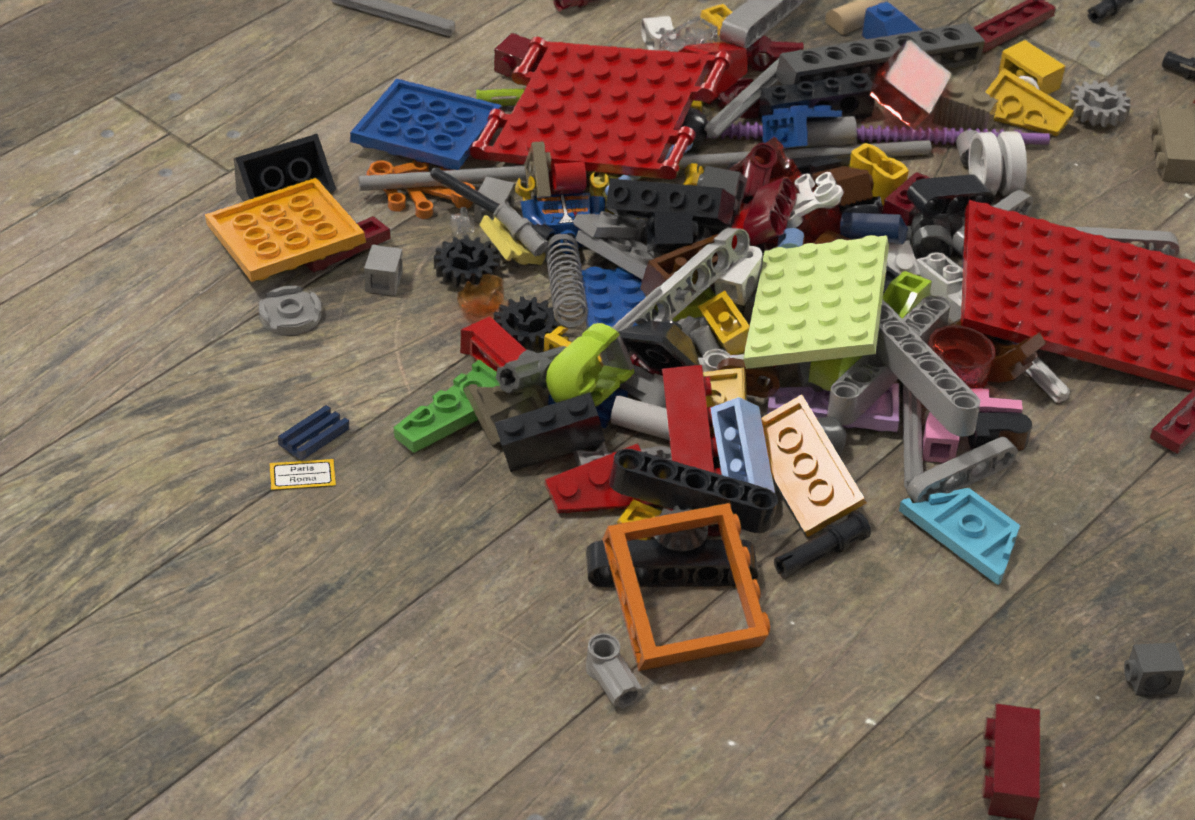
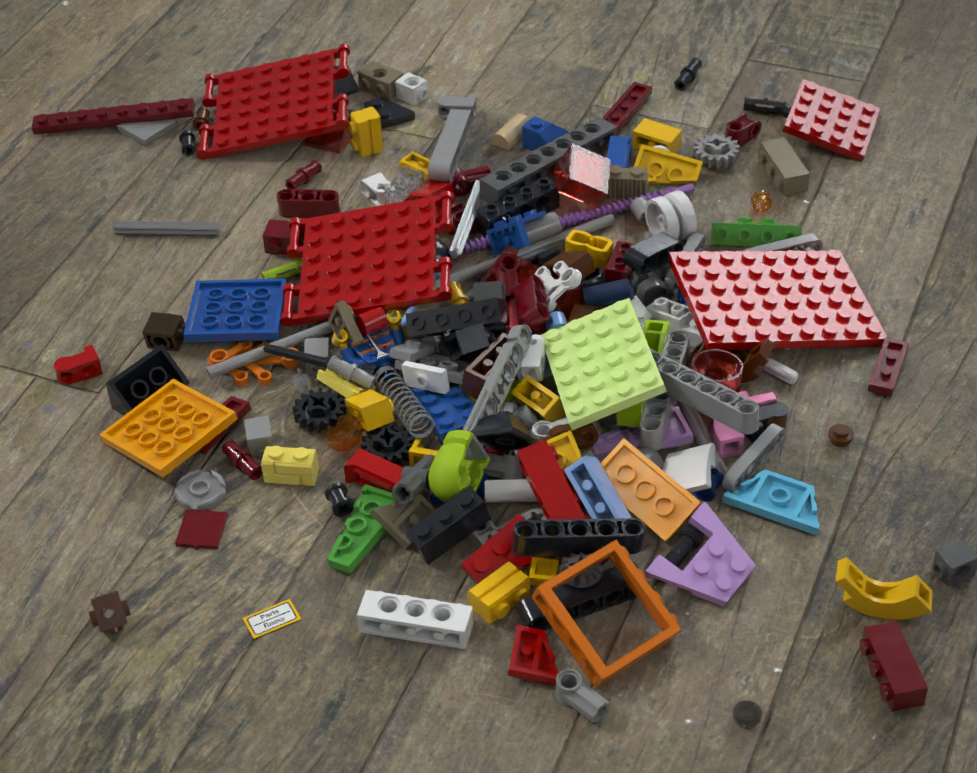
camera: 15 degrees left, 0 degrees up
dark blue tile [278,405,349,461] -> none
none -> red leg [54,344,103,385]
none -> reddish brown brick [89,590,131,635]
none -> dark brown head [142,312,185,351]
none -> dark red piece [175,509,228,550]
none -> dark red pin [222,440,263,480]
none -> light yellow brick [261,446,319,486]
none -> dark red beam [276,189,340,218]
none -> black bush [325,483,354,517]
none -> yellow brick [344,389,395,431]
none -> white brick [357,590,474,649]
none -> white plate [401,361,450,394]
none -> yellow brick [468,562,531,624]
none -> red wing [507,625,558,686]
none -> blue window [605,136,632,168]
none -> lavender wing [644,502,756,607]
none -> white slope [663,443,716,493]
none -> clear blue bush [694,468,724,502]
none -> bright green bracket [711,217,802,249]
none -> dark red piece [725,113,762,147]
none -> clear smoke plate [733,701,762,729]
none -> clear orange bush [751,190,772,213]
none -> reddish brown plate [828,424,854,447]
none -> yellow arch [836,557,933,620]

